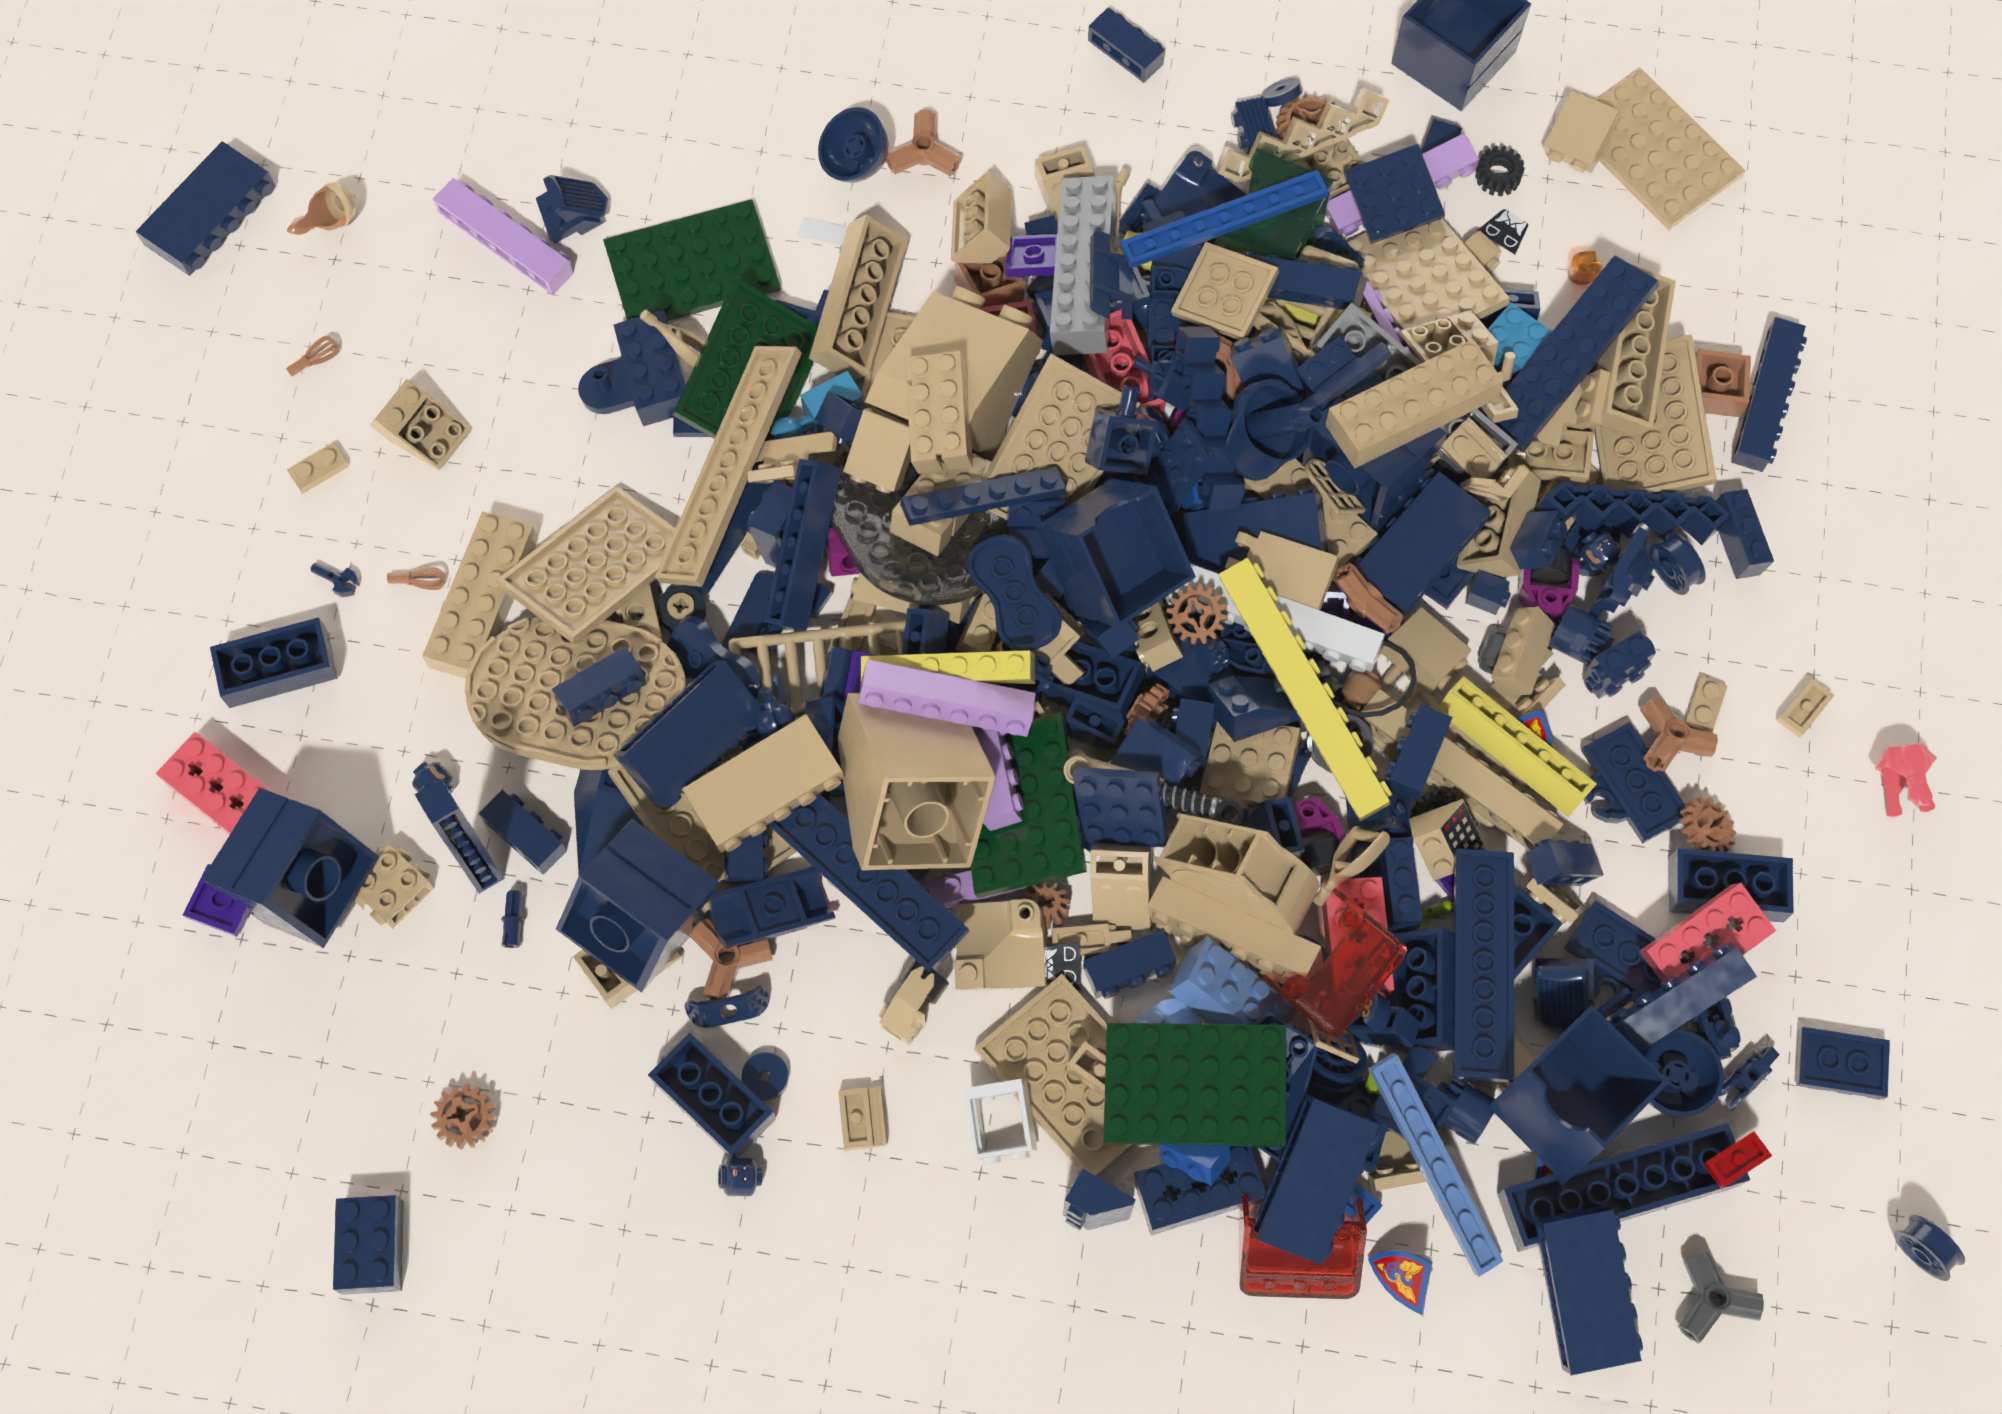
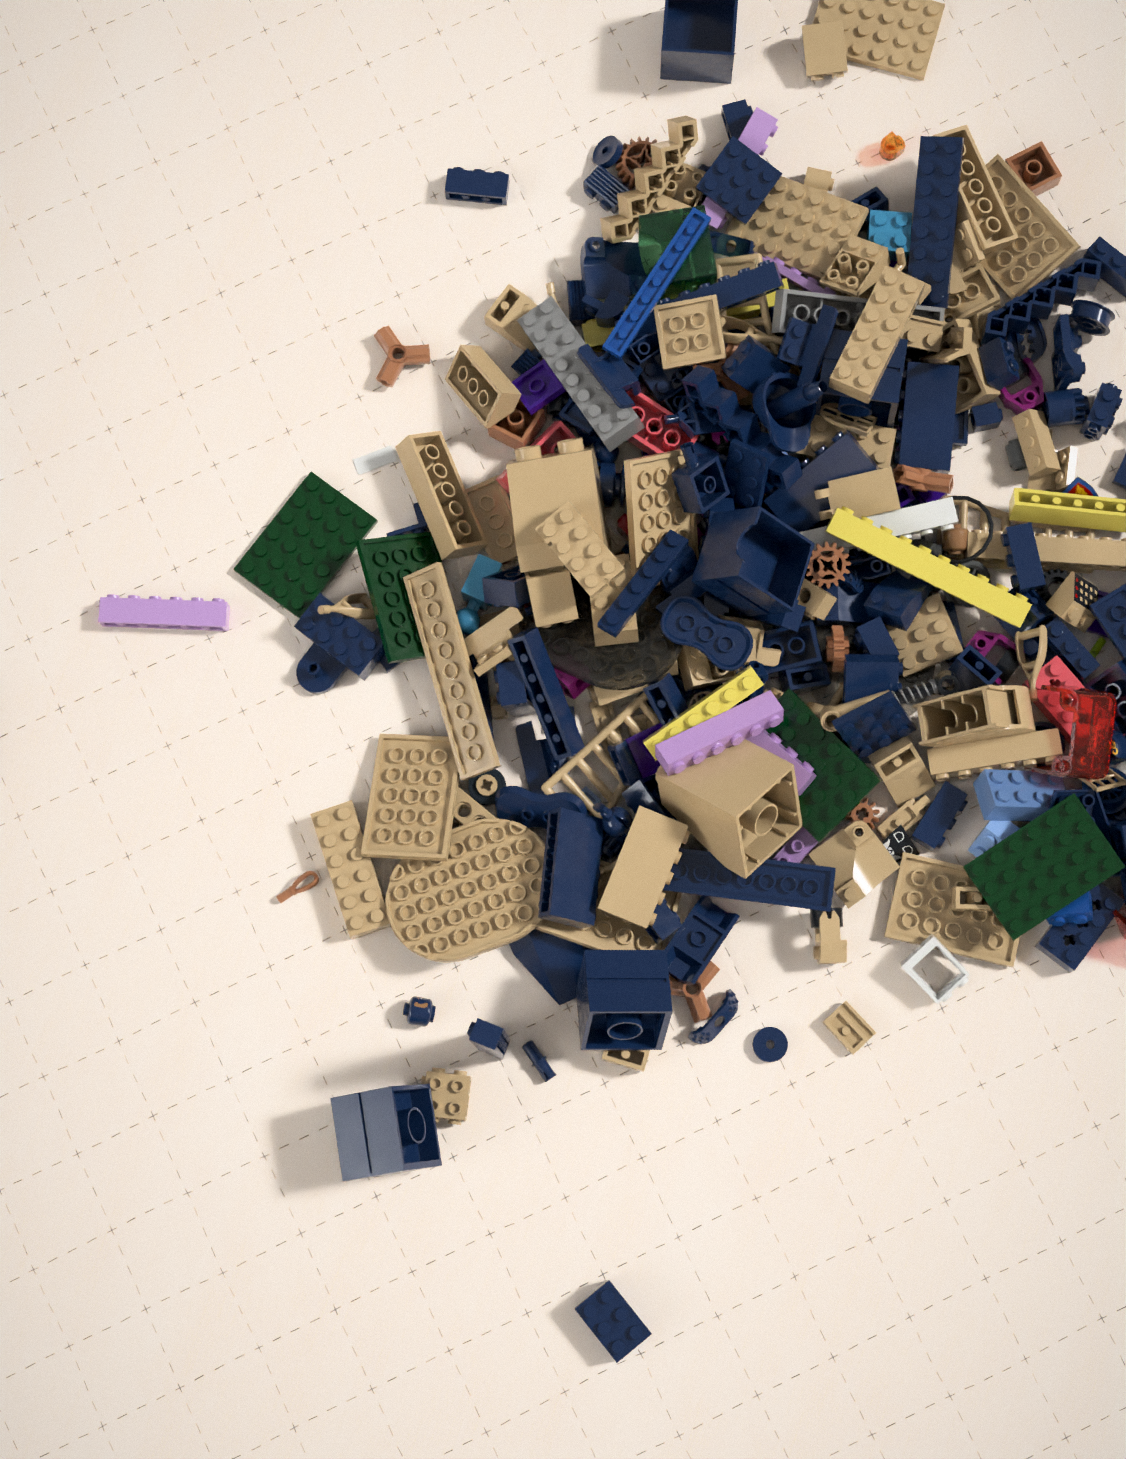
camera: 30 degrees left, 10 degrees up
coral brick [155,731,270,835] -> none
dark purple plate [182,864,250,937] -> none
dark blue brick [210,617,338,708] -> none
nougat piece [286,336,339,377] -> none
piece [287,182,357,235] -> none
tan plate [287,443,349,494] -> none
dark blue bar [310,562,360,597] -> none
tan slope [369,379,471,471] -> none
nougat gear [430,1084,497,1150] -> none
dark blue brick [478,789,567,875] -> none
dark blue piece [535,175,608,244] -> none
dark blue brick [552,646,647,727] -> none
dark blue brick [648,1032,776,1158] -> none
dark blue head [718,1158,763,1196] -> none
dark blue piece [818,107,889,183] -> none
dark blue slope [1062,1169,1136,1230] -> none
tan brick [1380,607,1472,695] -> none
black tyre [1475,146,1525,196] -> none
black sticker [1477,209,1529,255] -> none
dark blue head [1579,531,1621,572] -> none
dark blue brick [1731,317,1807,472] -> none

